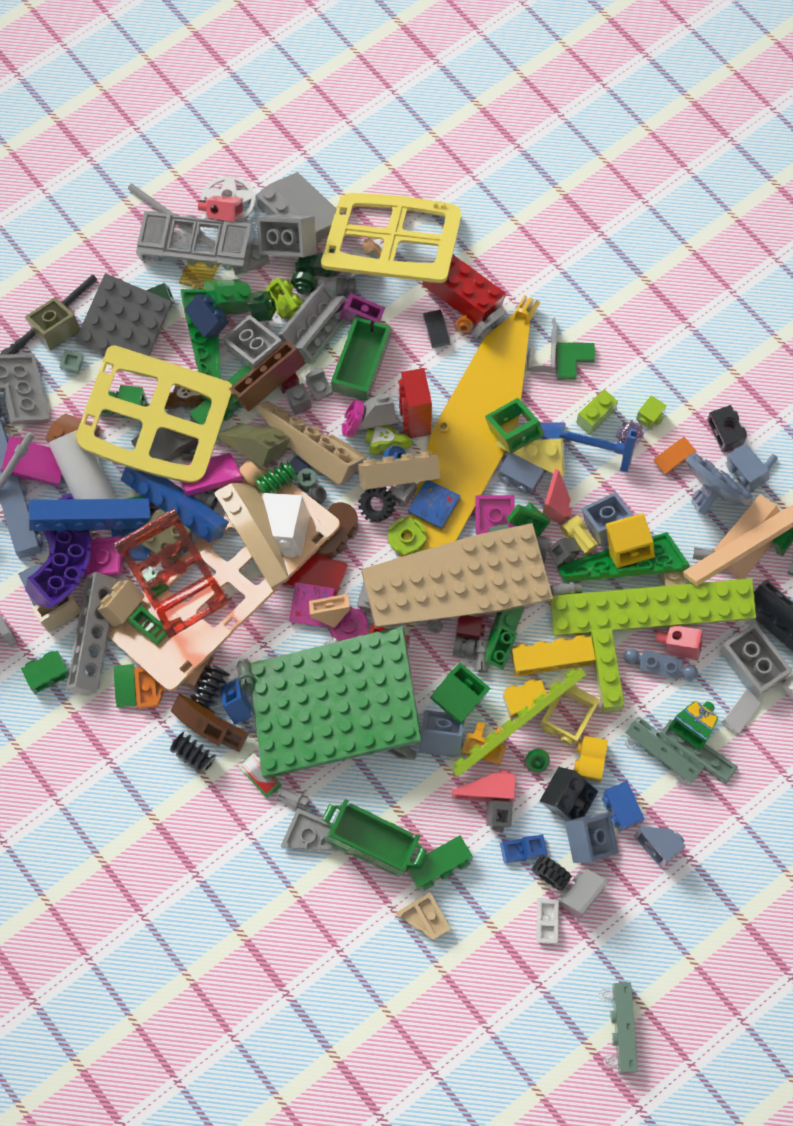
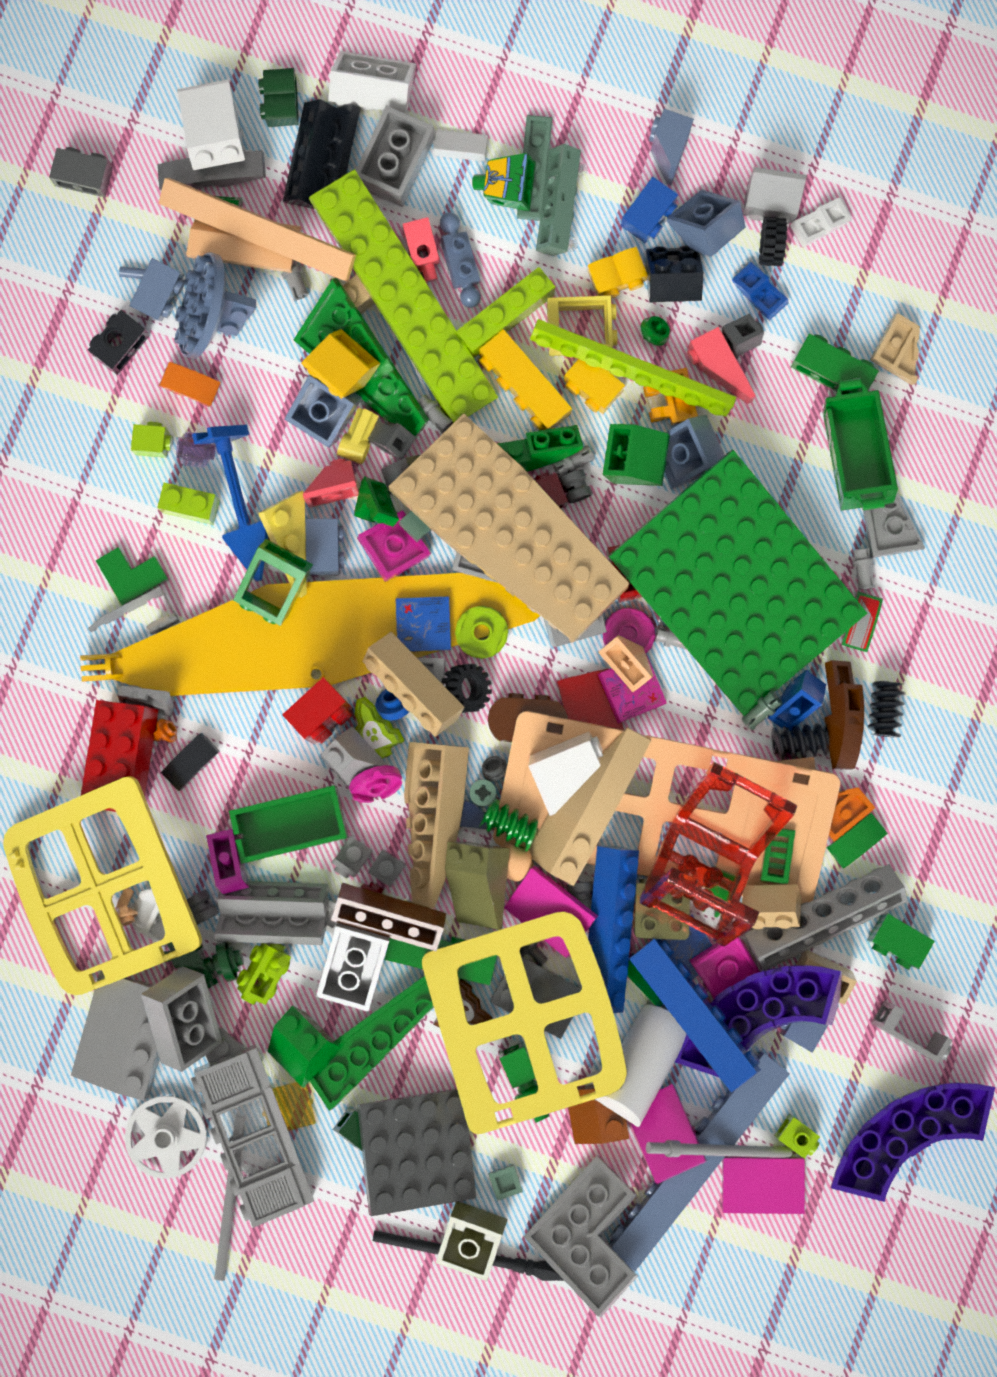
camera: 125 degrees left, 15 degrees up
dark blue brick [184,294,229,338] -> none
coral torso [198,196,243,222] -> none
dark green brick [247,291,277,322] -> none
sand green piece [599,982,638,1073] -> none

